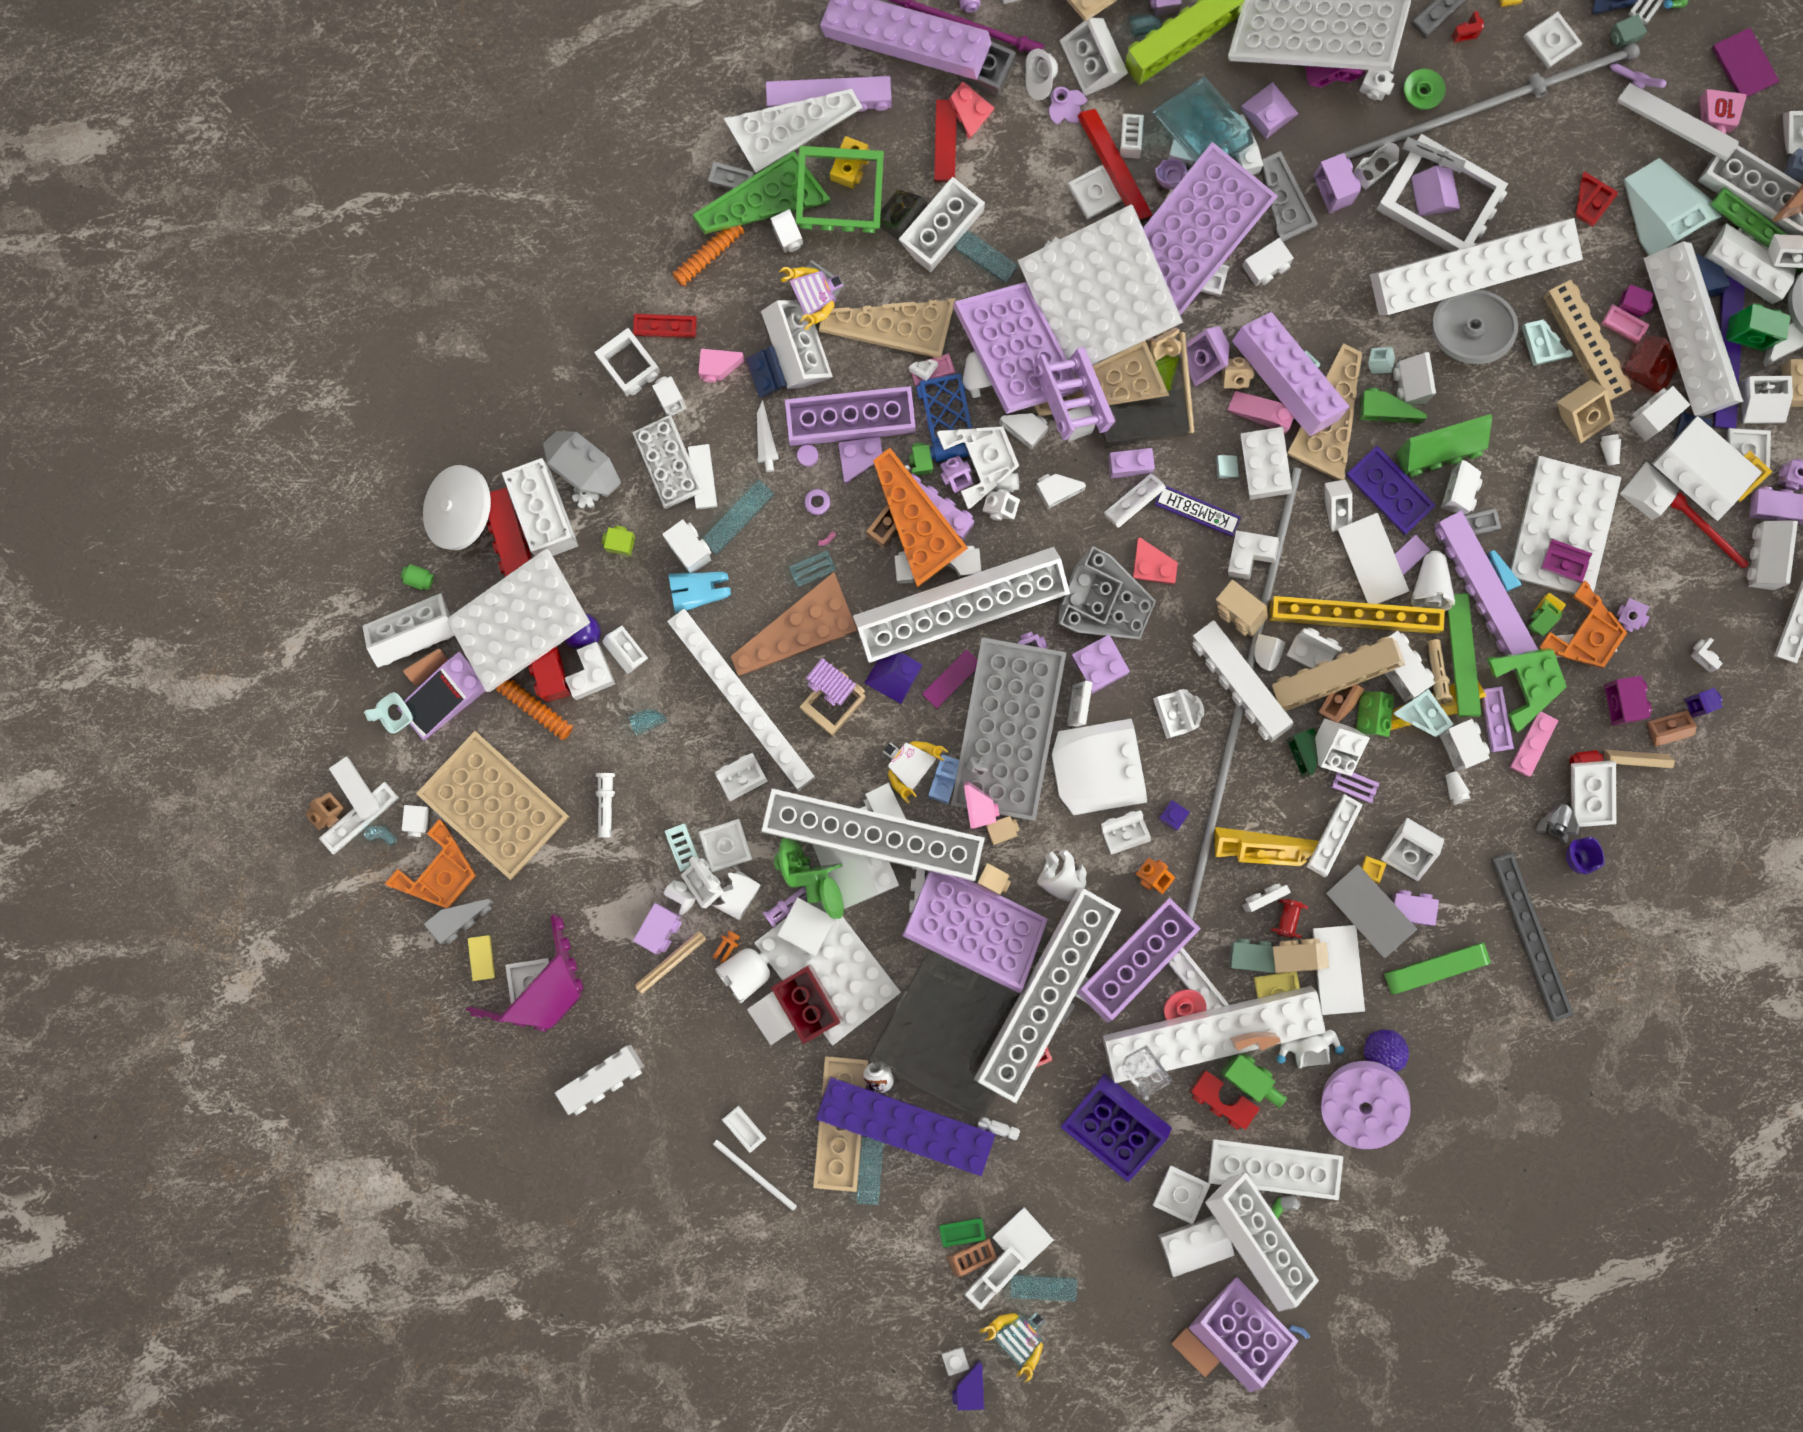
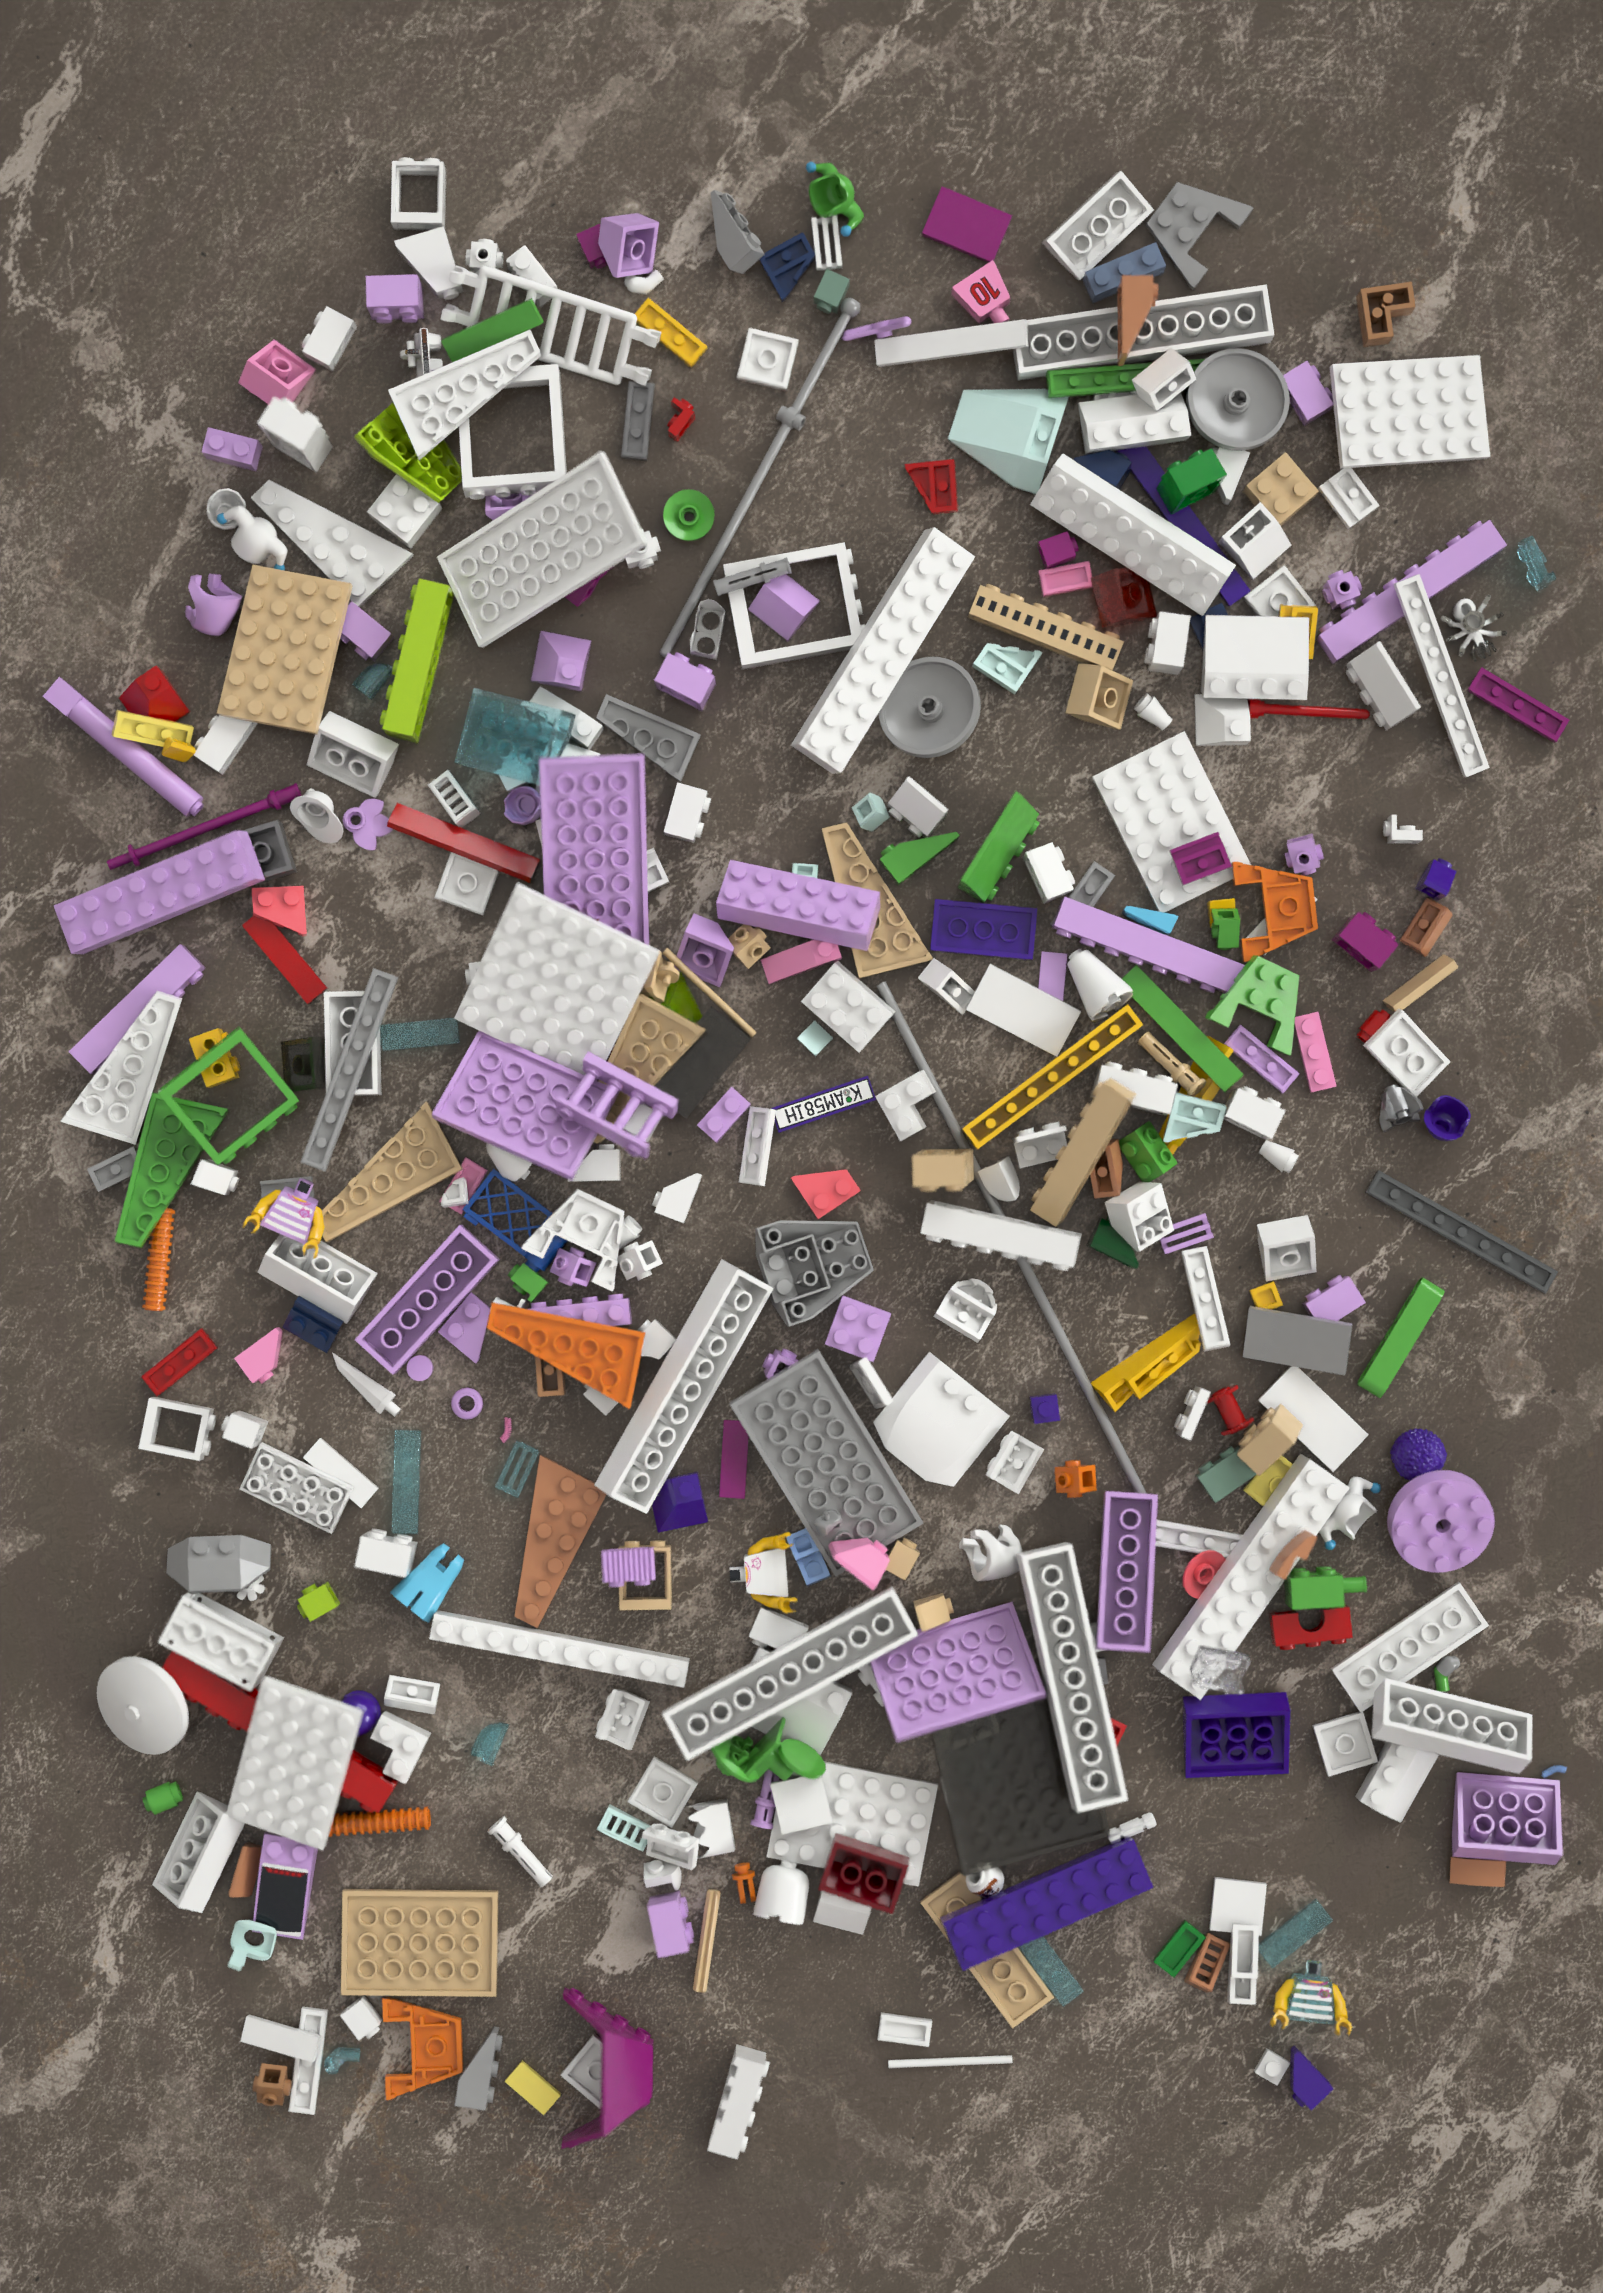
camera: 35 degrees left, 5 degrees up
none -> light grey tile [301,968,398,1172]

